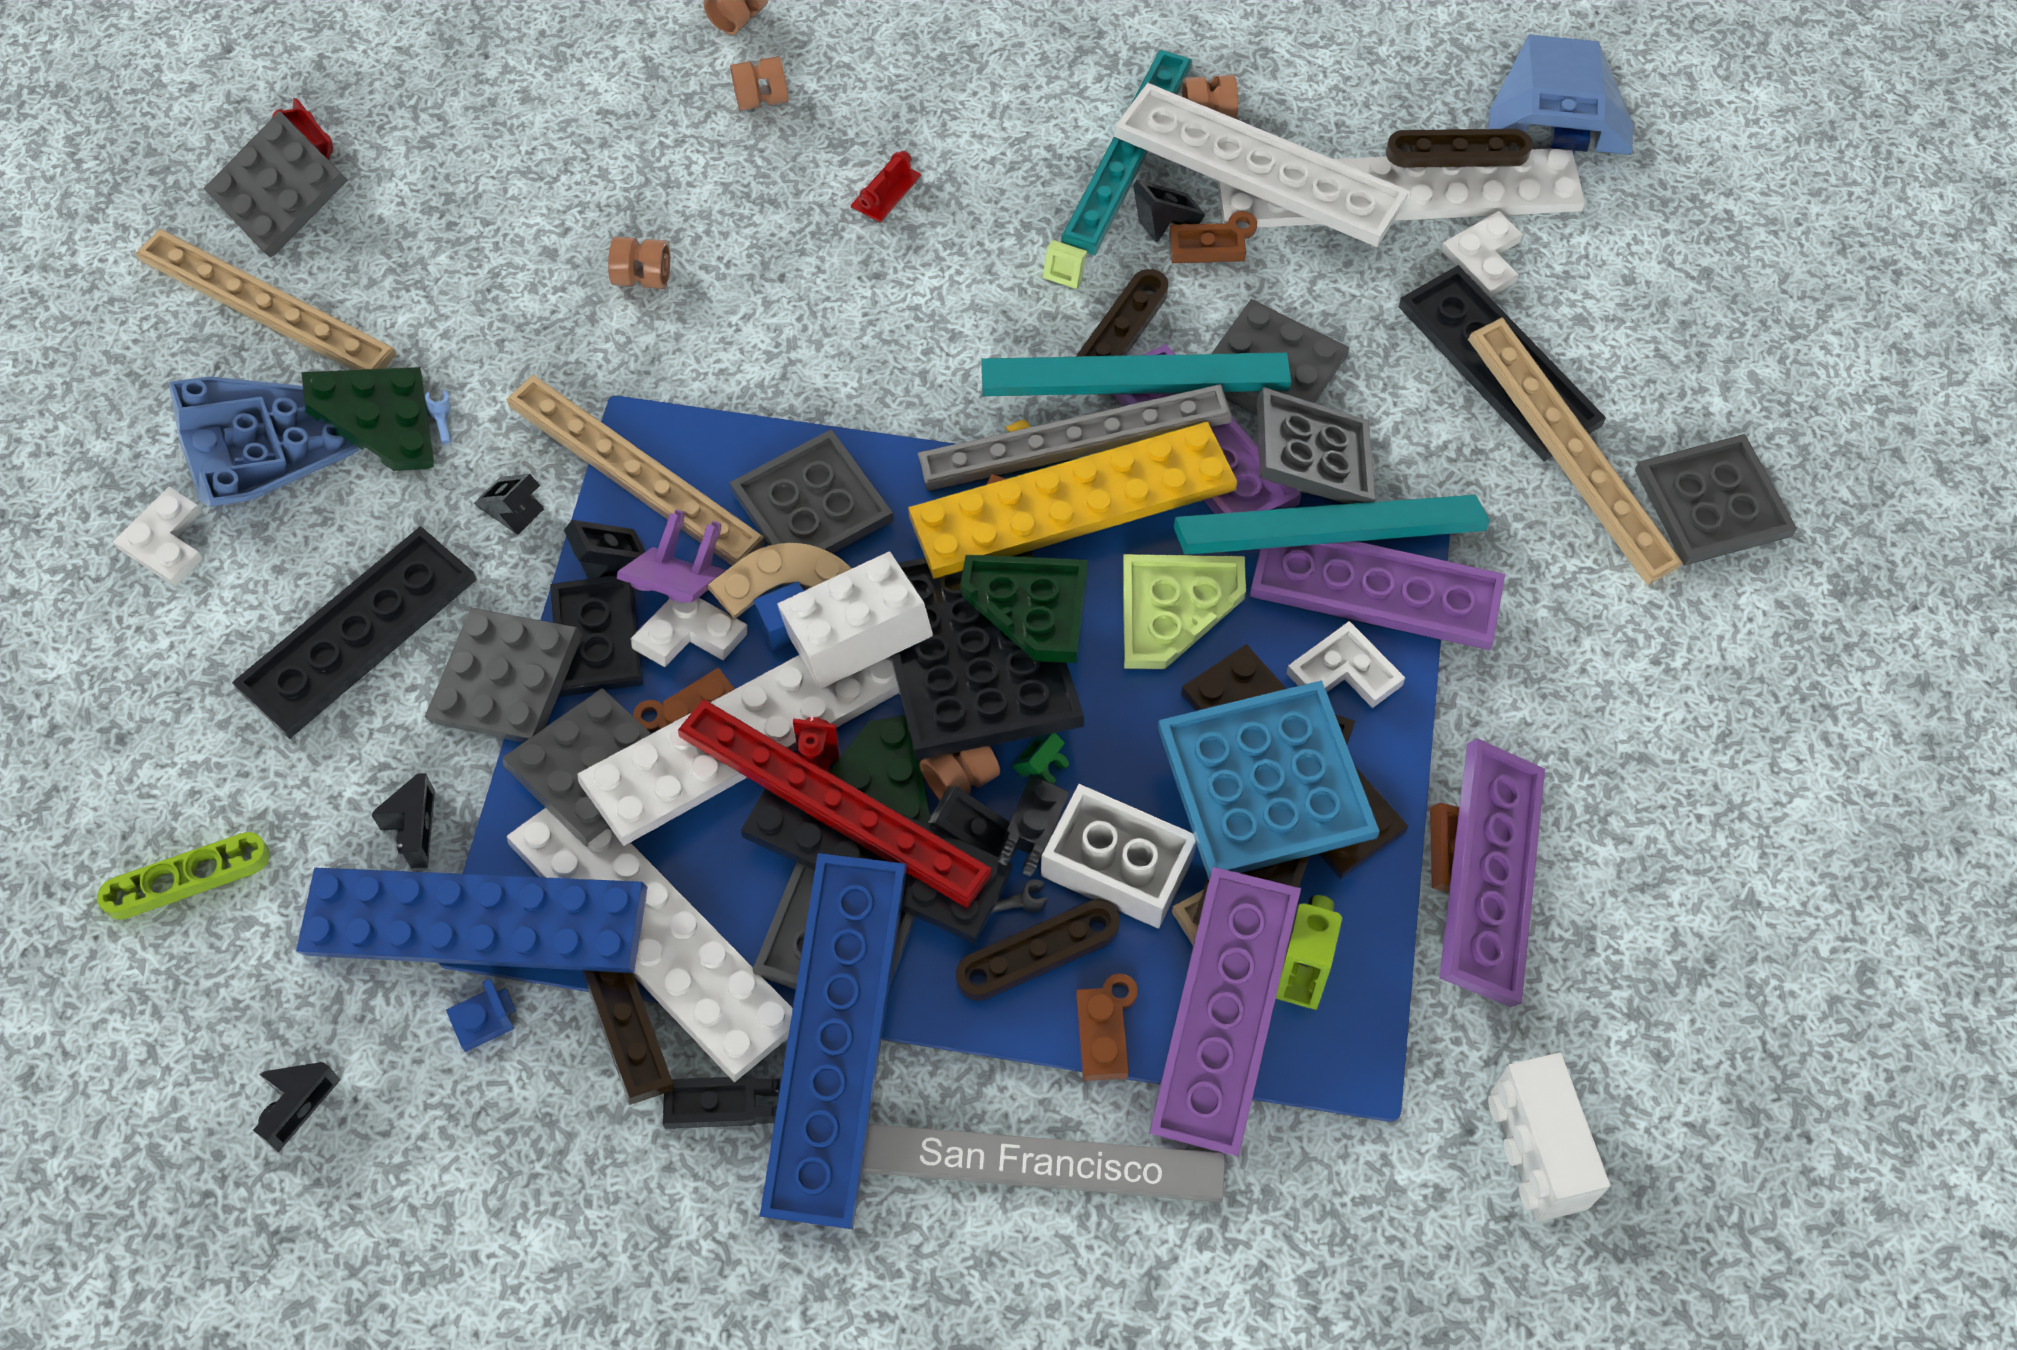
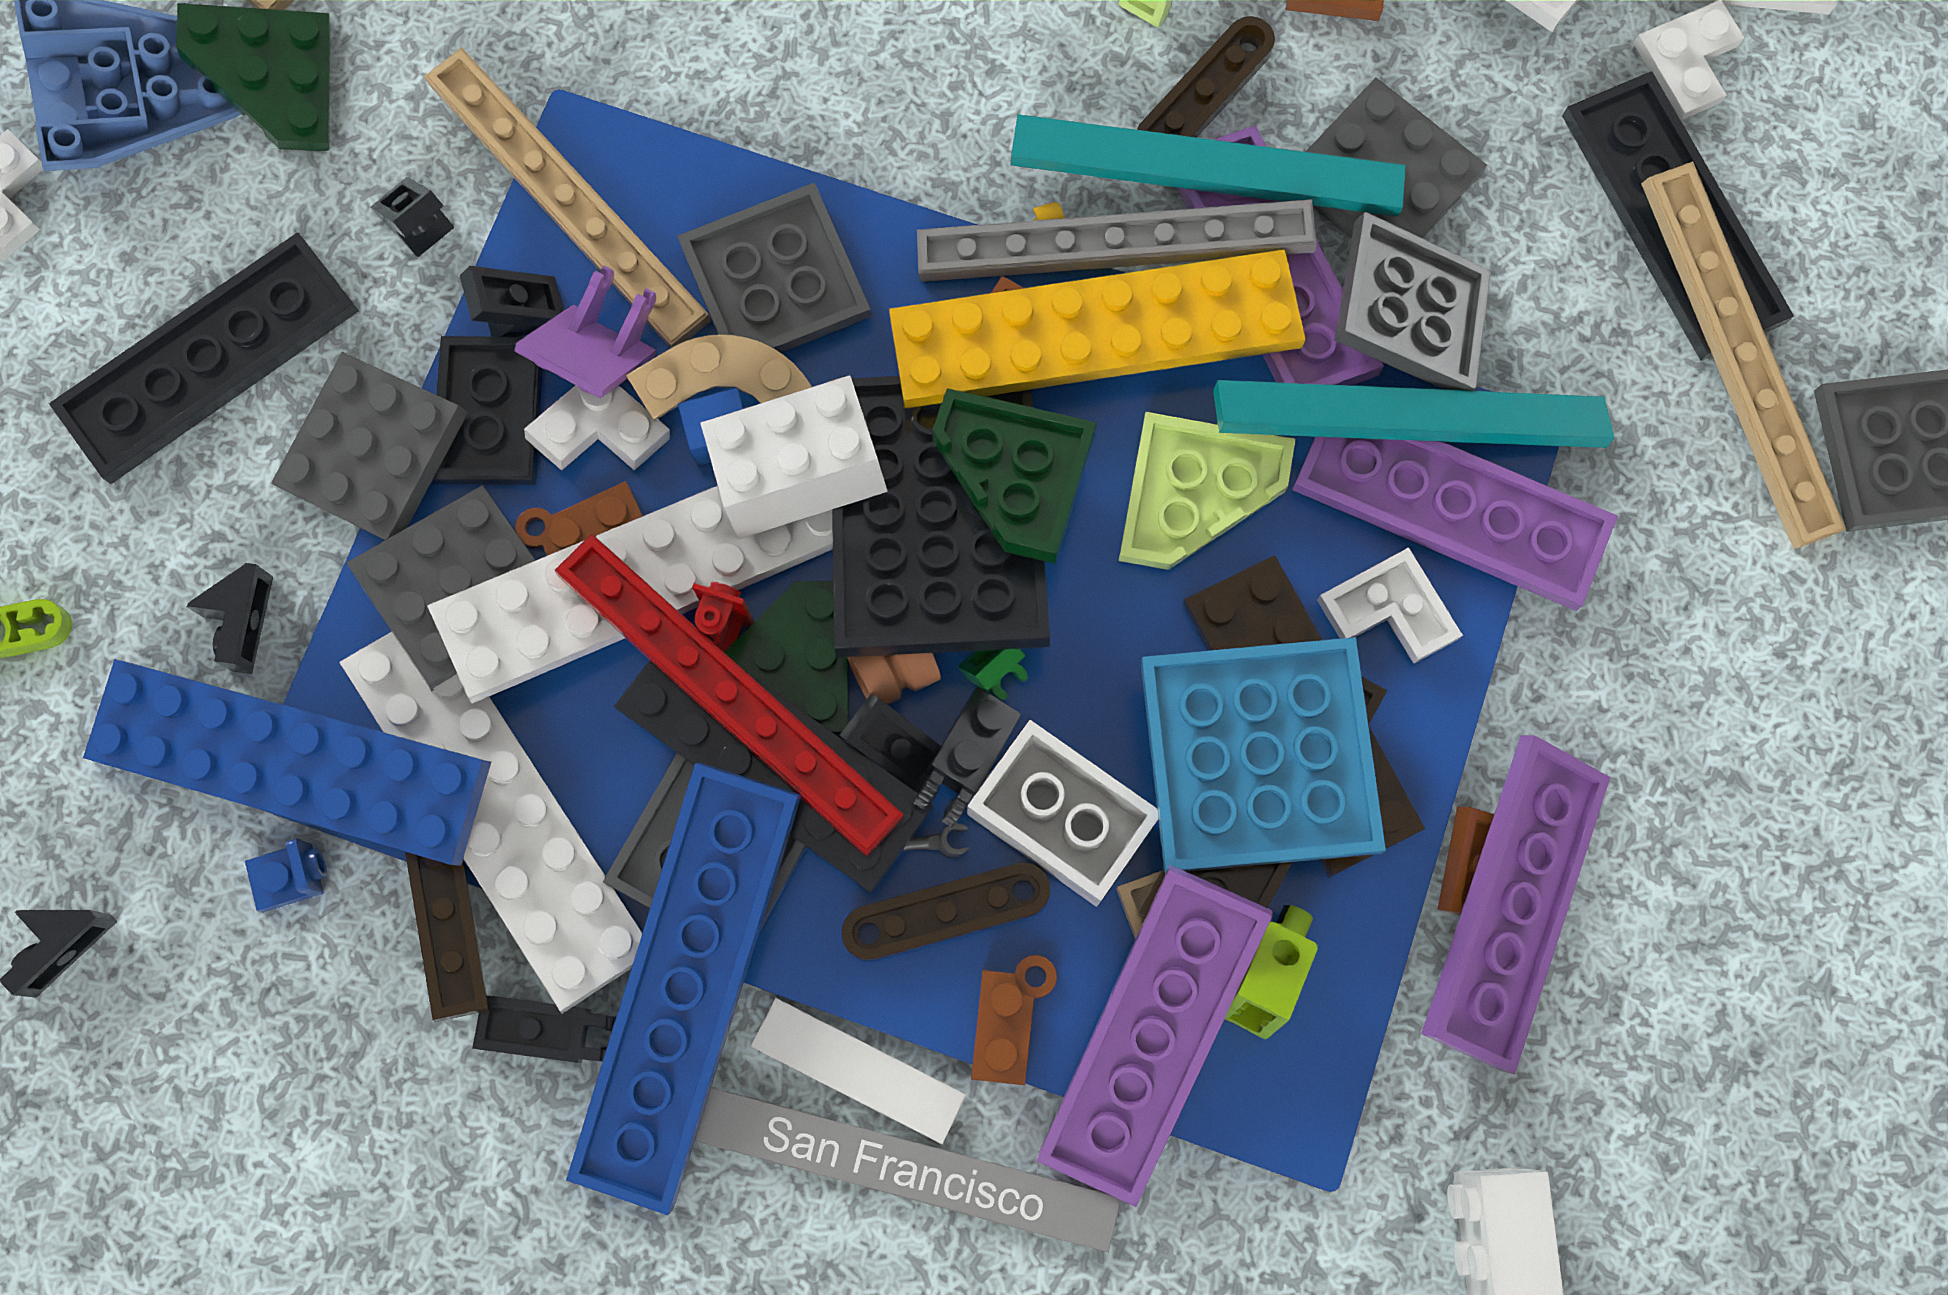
camera: 10 degrees right, 15 degrees up
light blue hand [425,390,451,444] -> none
none -> white tile [751,998,966,1144]

